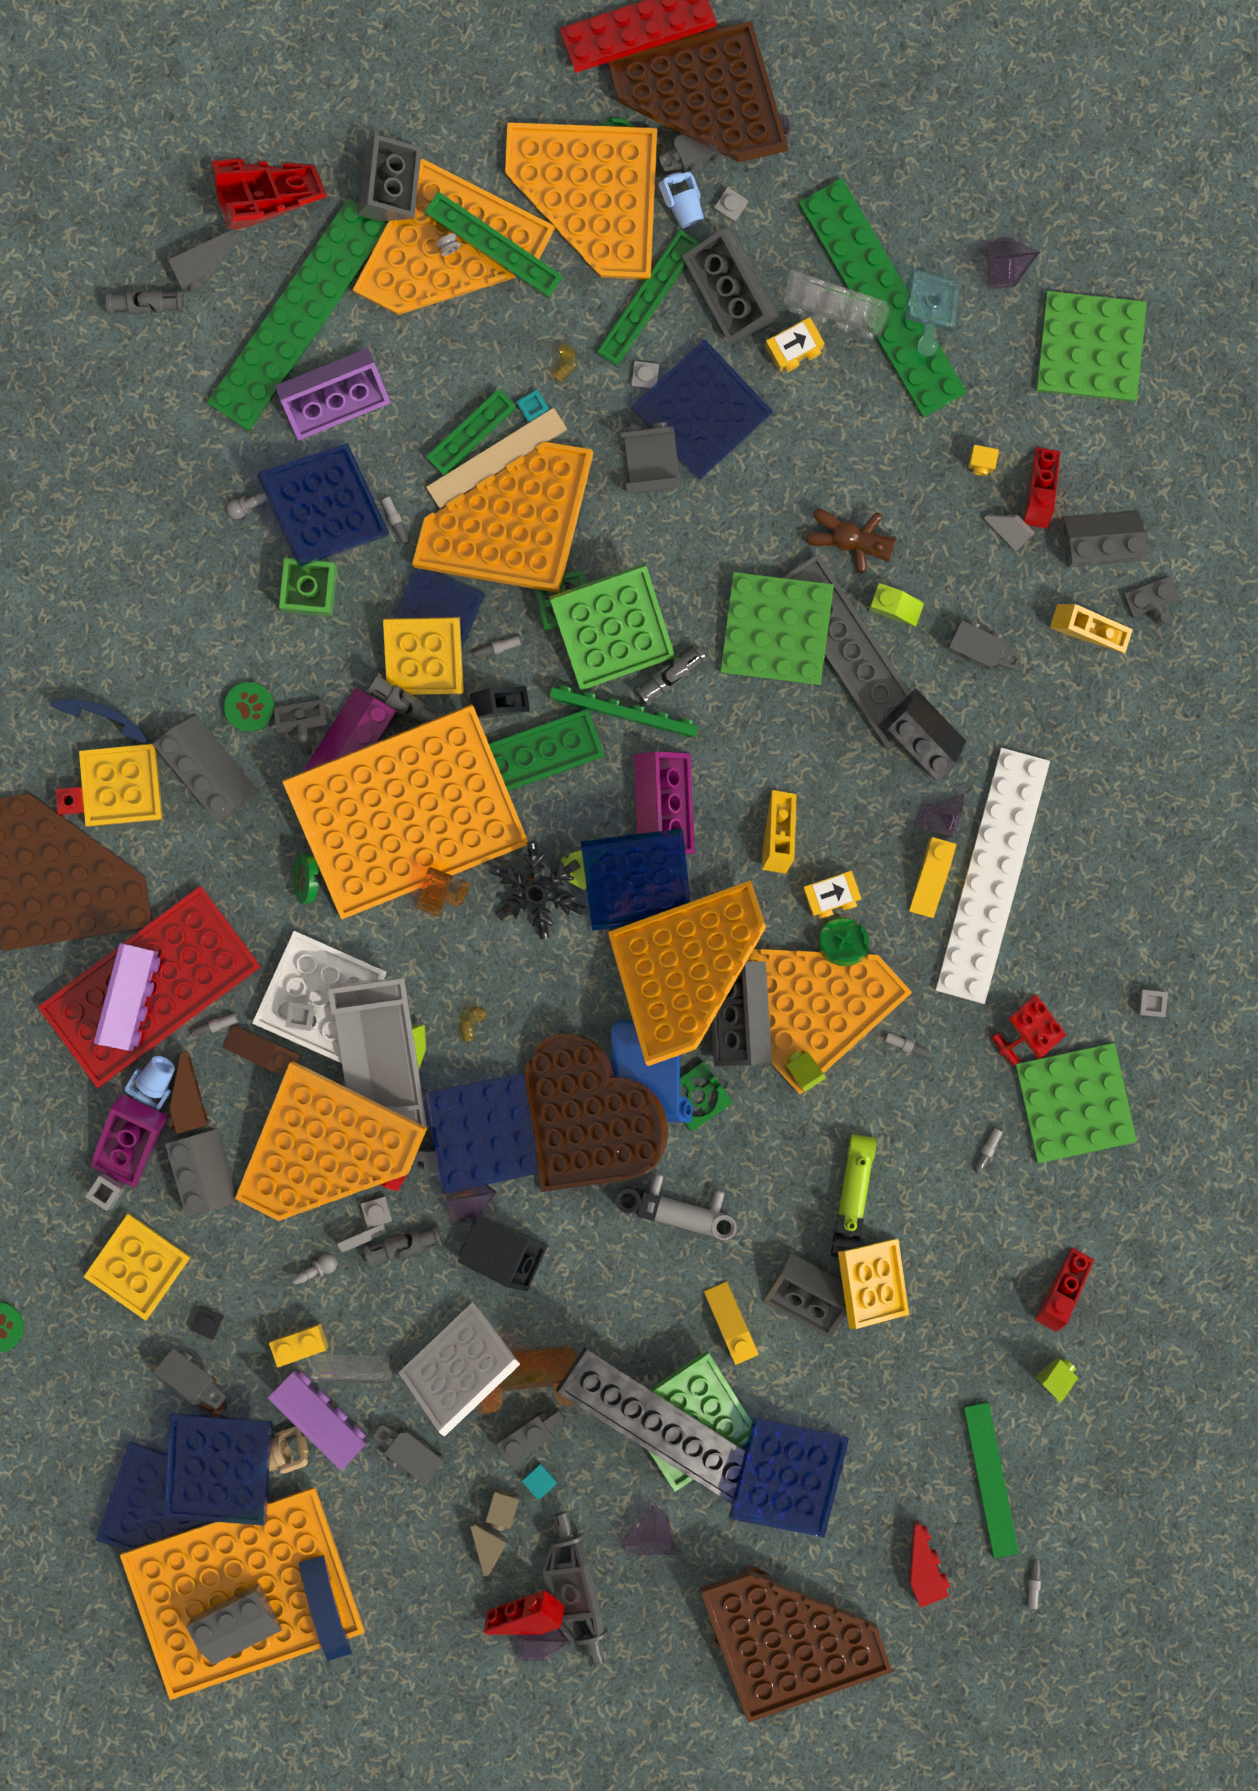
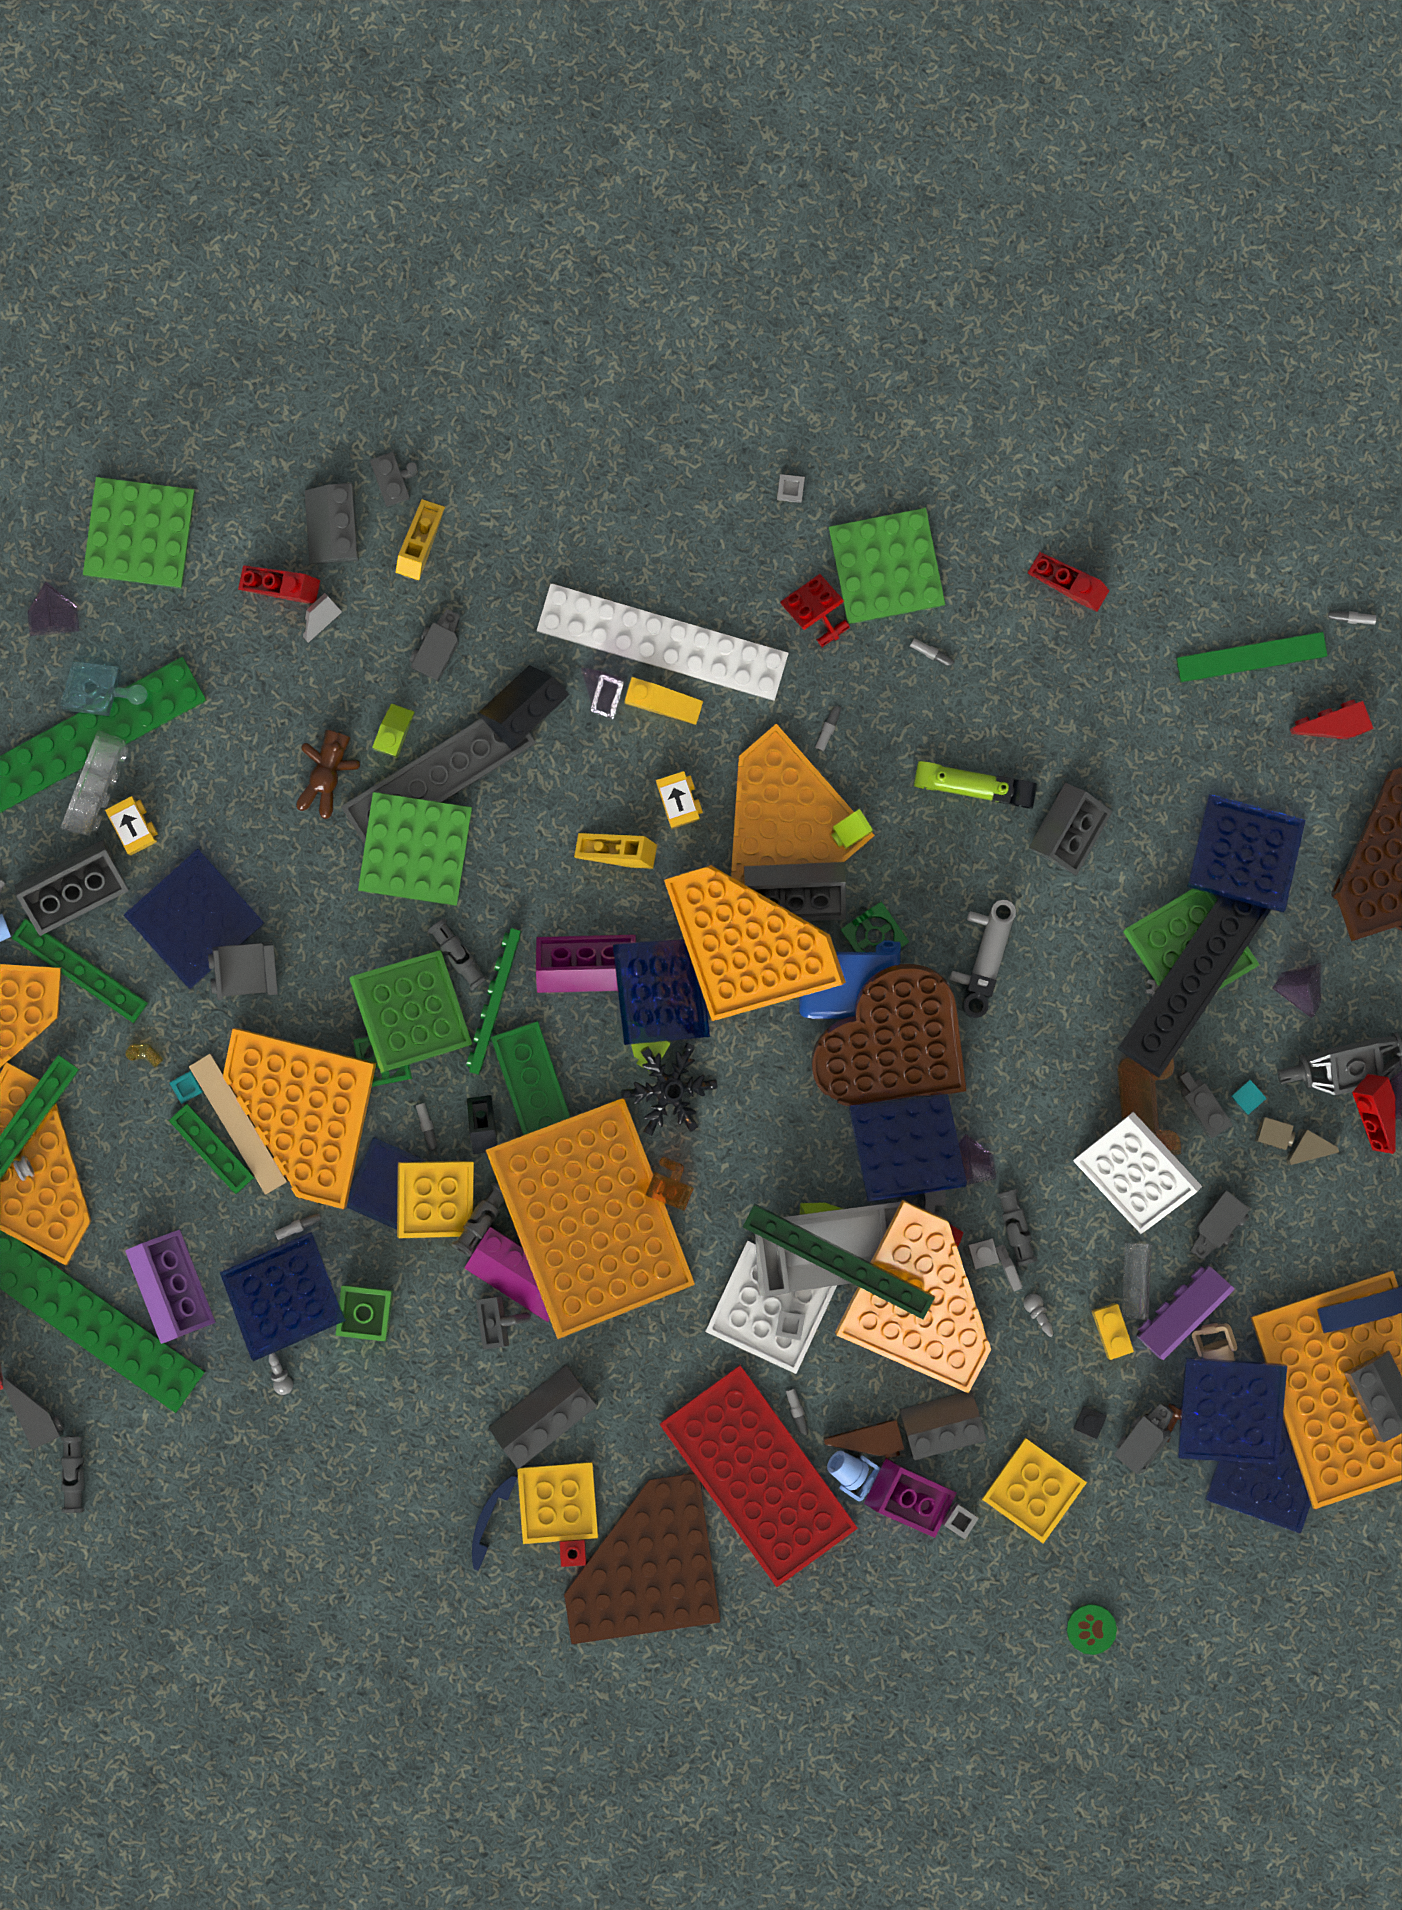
camera: 90 degrees left, 0 degrees up
slope [94,943,160,1051] -> none
reddish brown slope [223,1025,303,1076] -> none
green tile [224,682,275,732] -> none
green tile [293,854,318,904] -> none
black slope [457,1215,548,1291] -> none
clear yellow arm [461,1006,487,1041] -> none
light grey plate [631,361,660,390] -> none
yellow slope [704,1281,759,1365] -> none
green tile [818,918,869,966] -> none
yellow plate [838,1239,909,1329] -> none
yellow plate [968,445,999,476] -> none
lime slope [1035,1357,1078,1403] -> none
none -> dark green plate [743,1203,935,1320]

